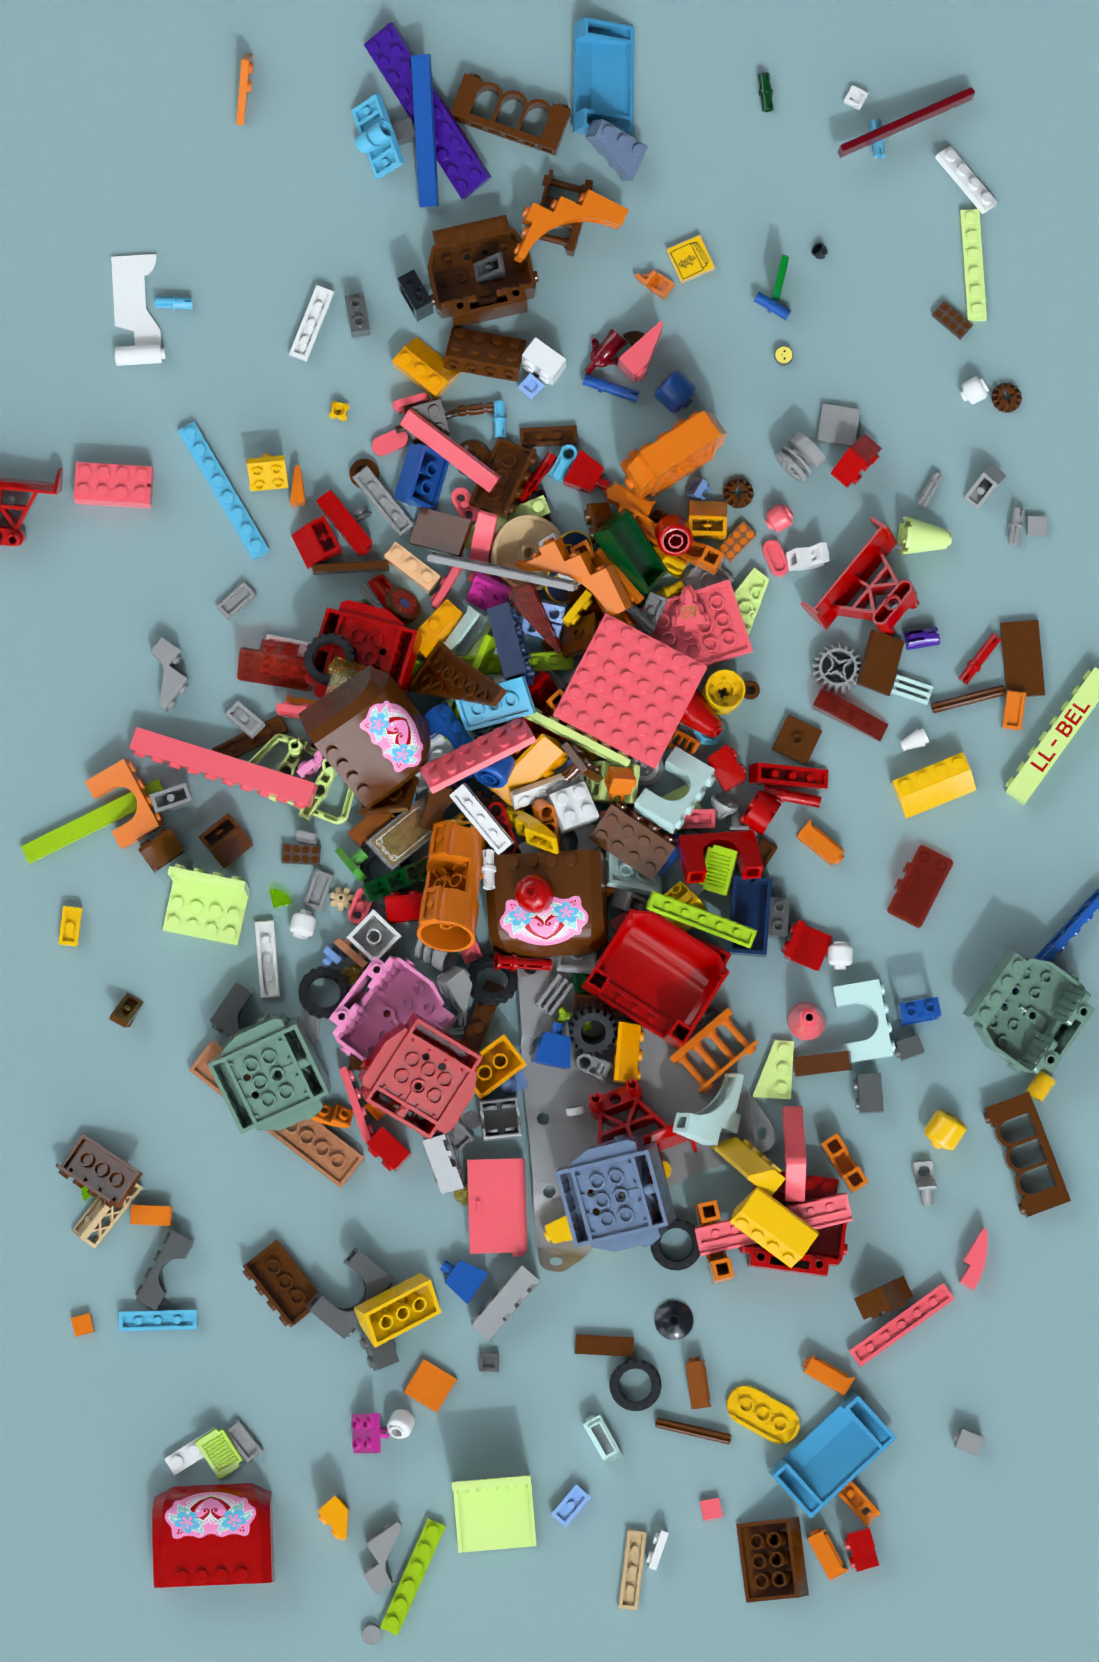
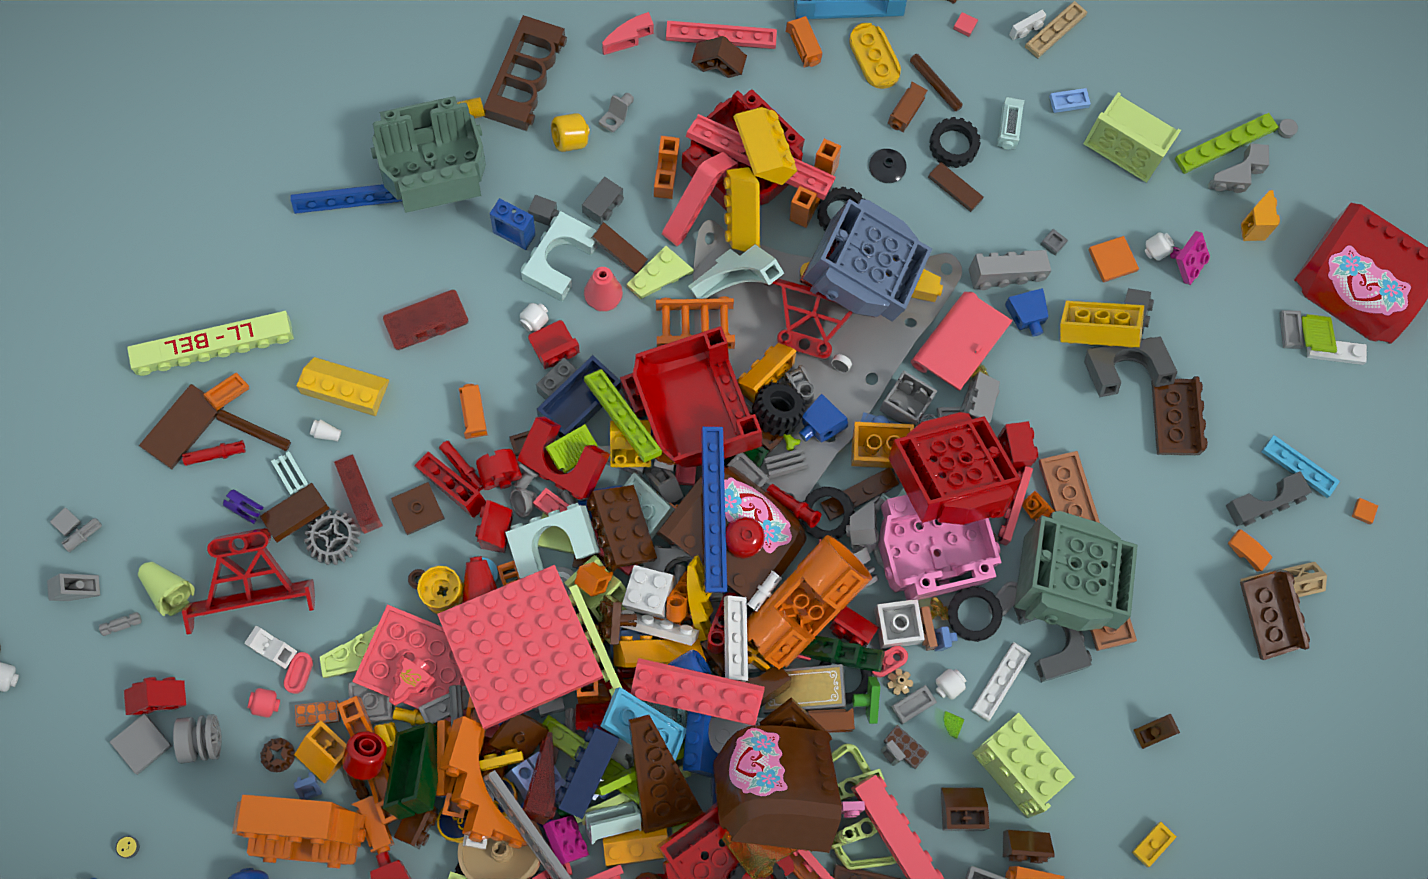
camera: 150 degrees left, 10 degrees down
none -> blue plate [701,427,727,593]

